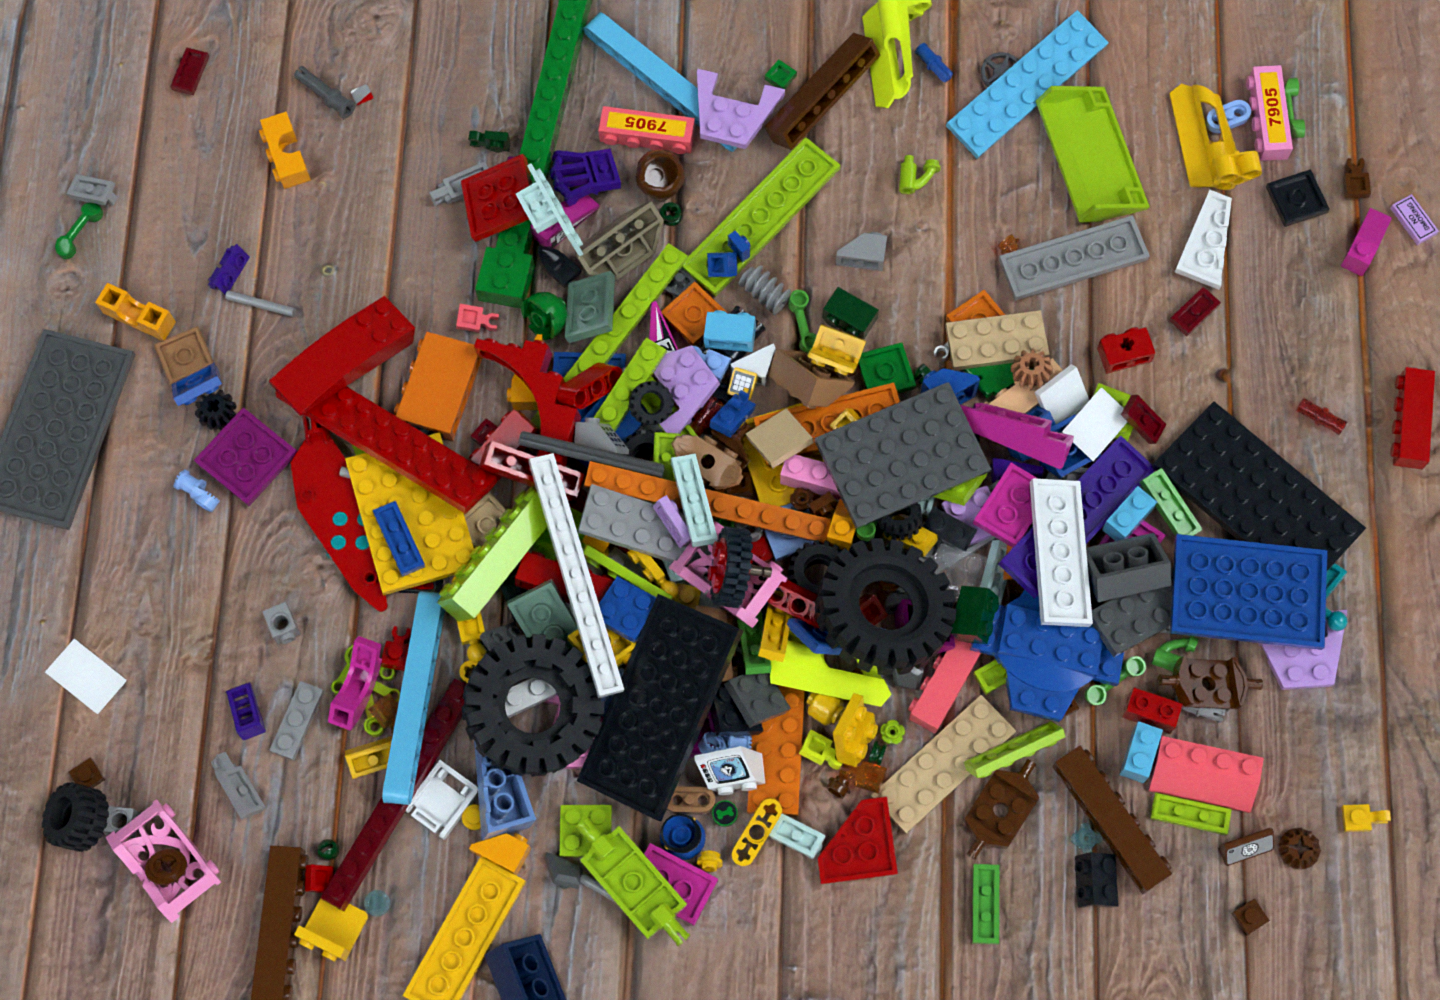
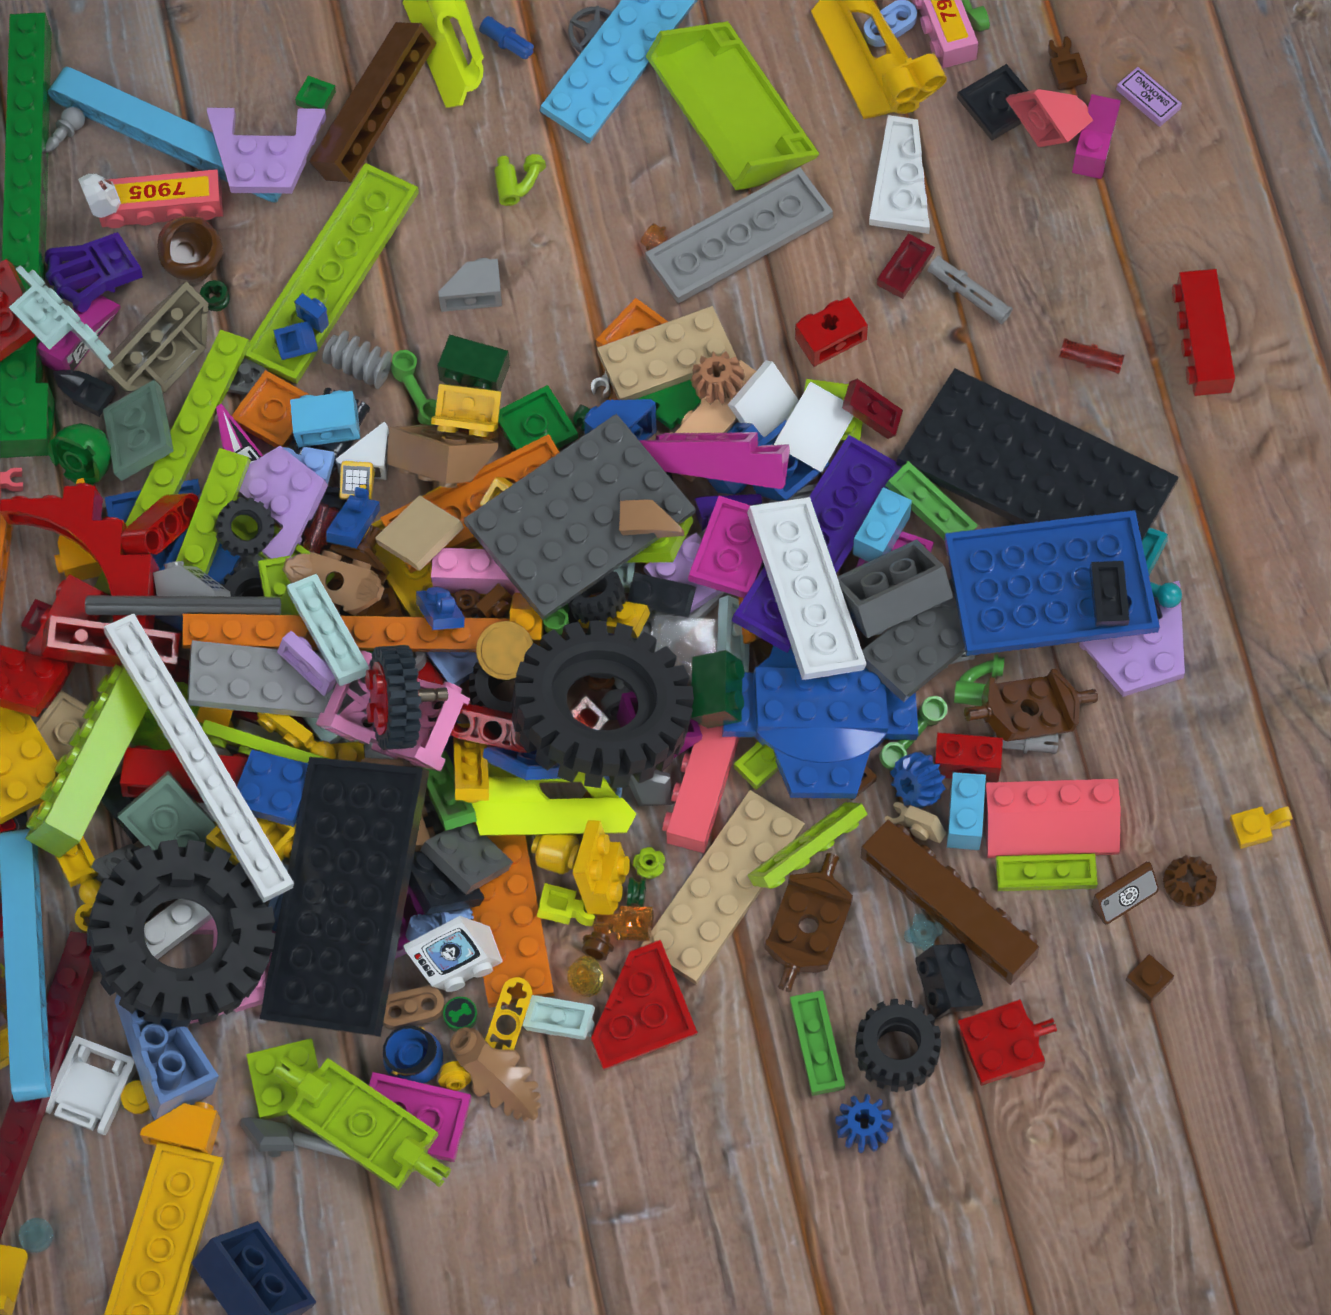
camera: 15 degrees left, 5 degrees down
none -> light grey bar [46,107,85,153]
none -> white rock [78,174,121,218]
none -> blue plate [416,587,465,630]
none -> medium nougat plant [450,1027,541,1122]
none -> pearl gold piece [476,621,533,680]
none -> clear yellow hat [567,956,604,997]
none -> medium nougat slope [619,500,684,538]
none -> blue gear [835,1094,893,1154]
none -> black tyre [855,999,941,1092]
none -> tan plate [884,802,946,844]
none -> blue gear [890,752,946,809]
none -> light grey pin [927,255,1013,324]
none -> red plate [957,999,1057,1086]
none -> coral slope [1006,89,1093,147]
none -> black plate [1089,561,1130,627]

